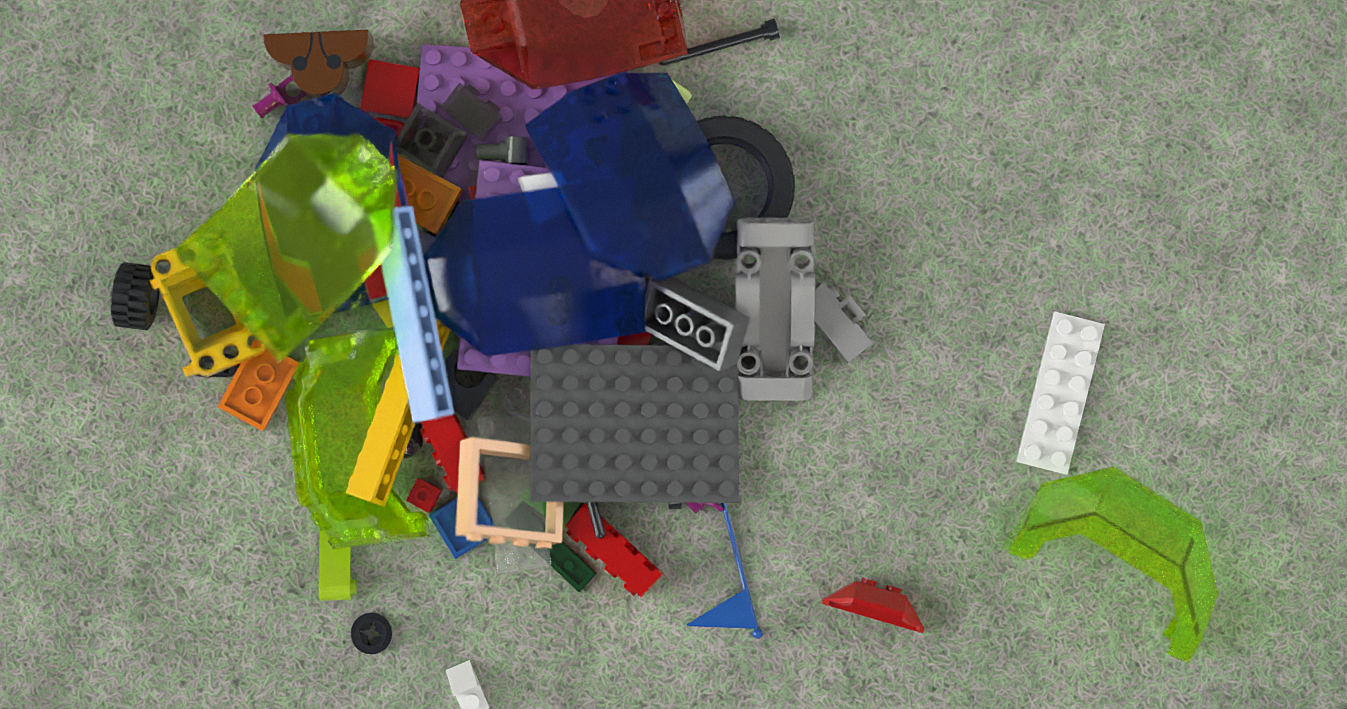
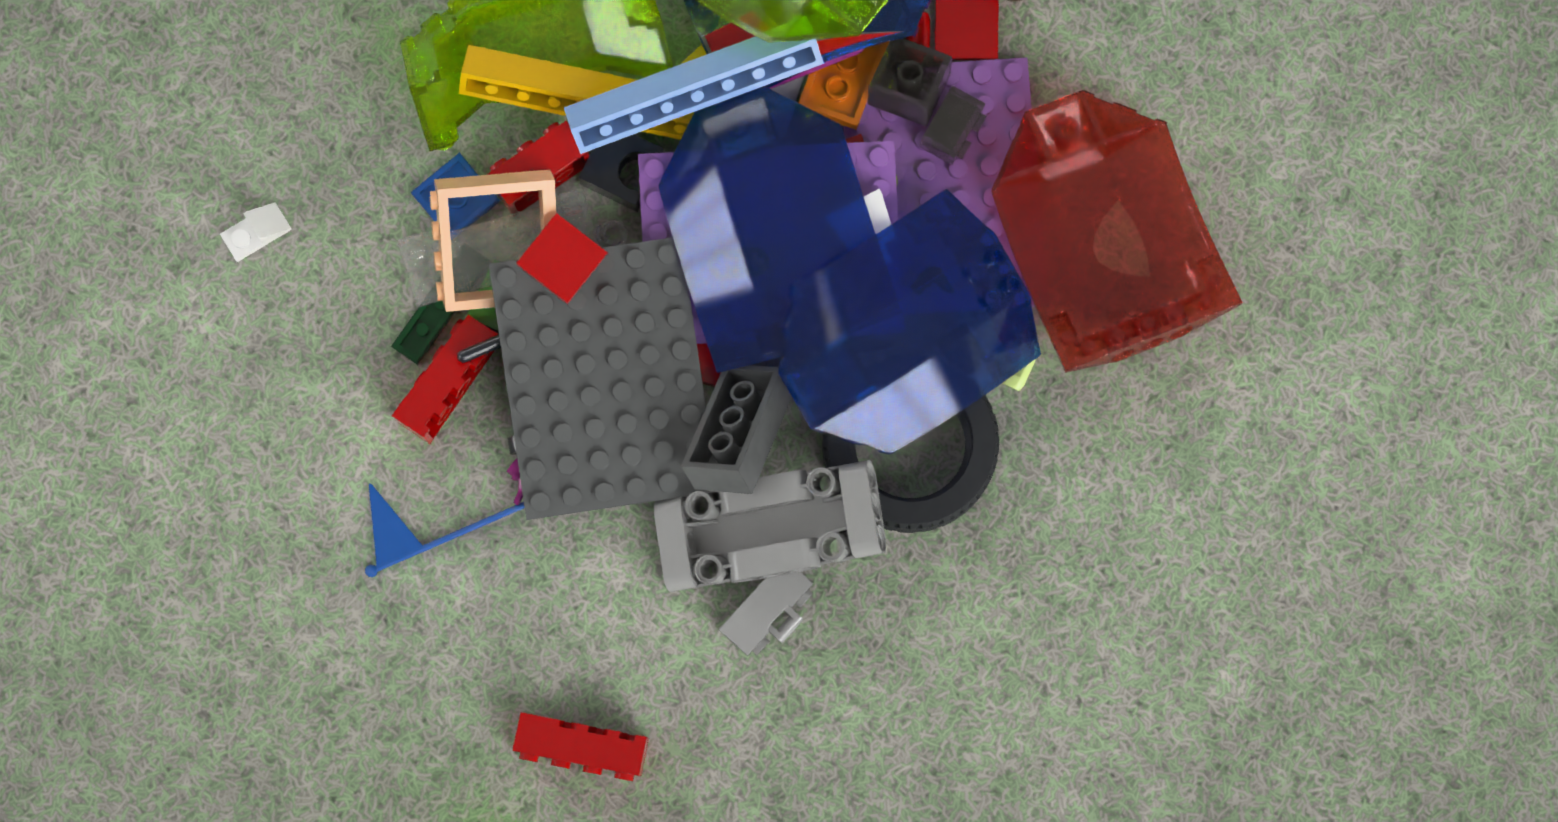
camera: 75 degrees right, 5 degrees down
lime door [319,521,358,601] -> none
black gear [351,613,392,654] -> none
arm [403,423,423,459] -> none
red brick [405,478,443,513] -> none
dark grey pin [477,136,528,165] -> none
black piece [658,18,780,66] -> none
red wedge [822,577,924,633] -> none
none -> red wedge [512,712,649,781]
none -> red tile [516,213,608,305]

